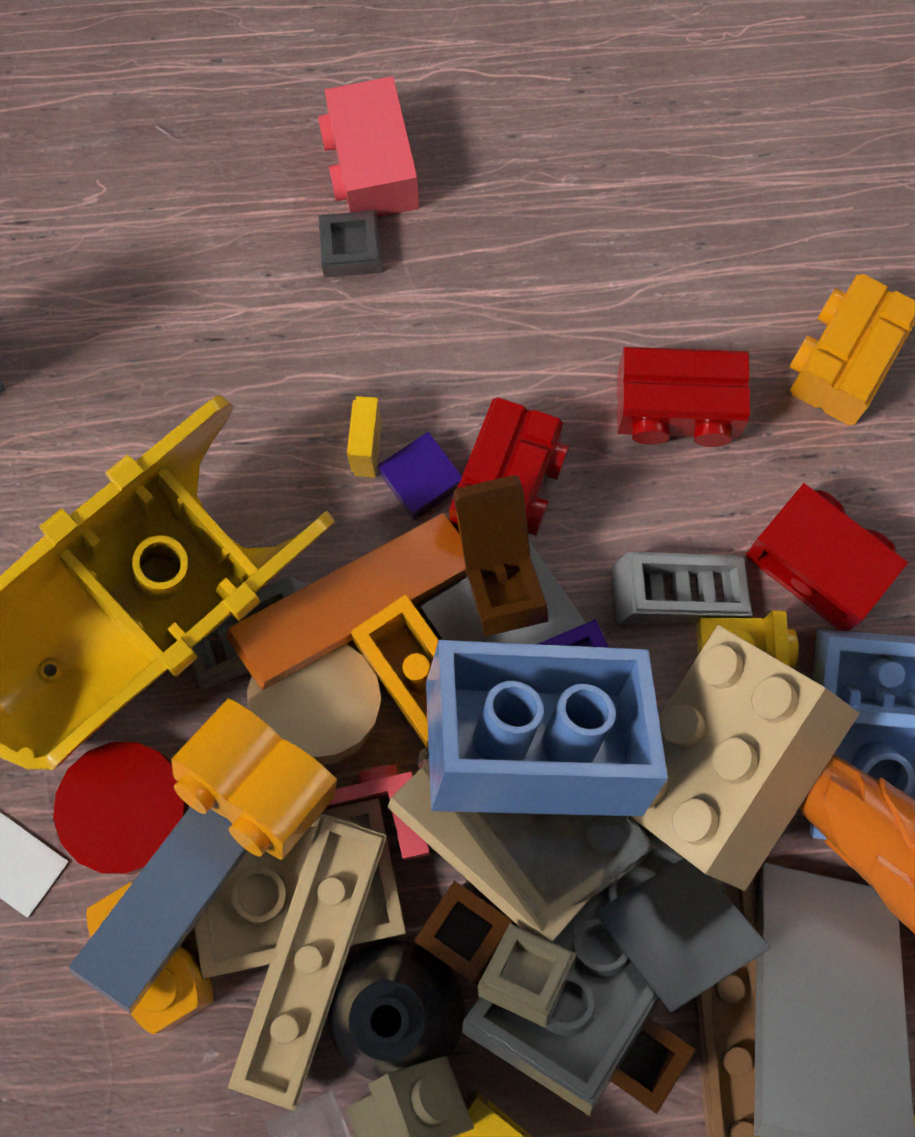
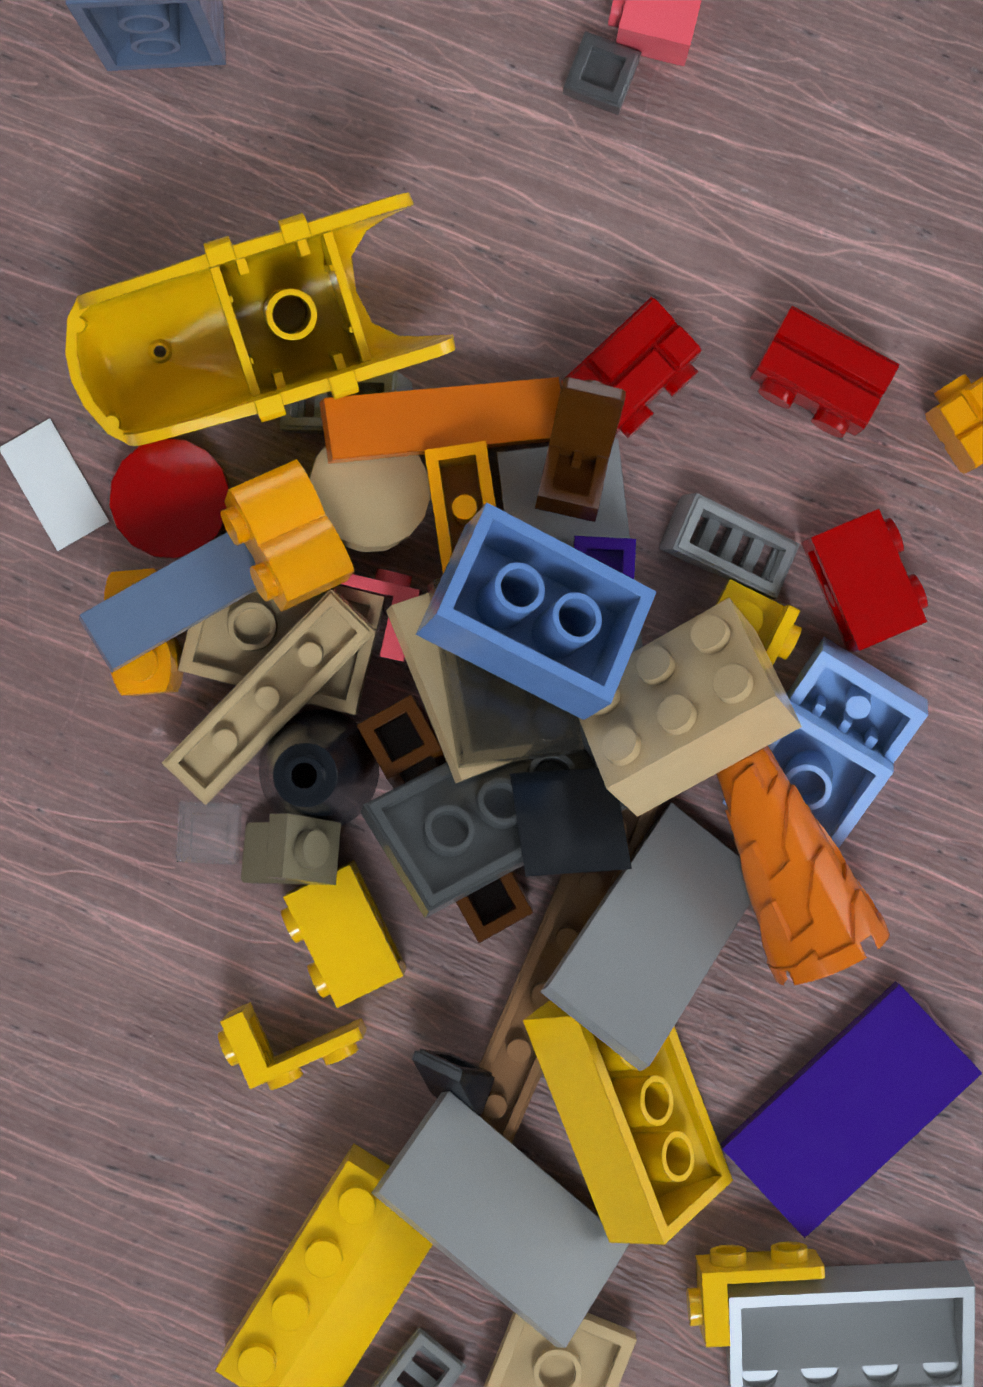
camera: 25 degrees right, 15 degrees up
yellow tile [347,396,382,478] -> none
dark purple tile [378,432,462,520] -> none
dark tan tile [478,923,577,1028] -> none

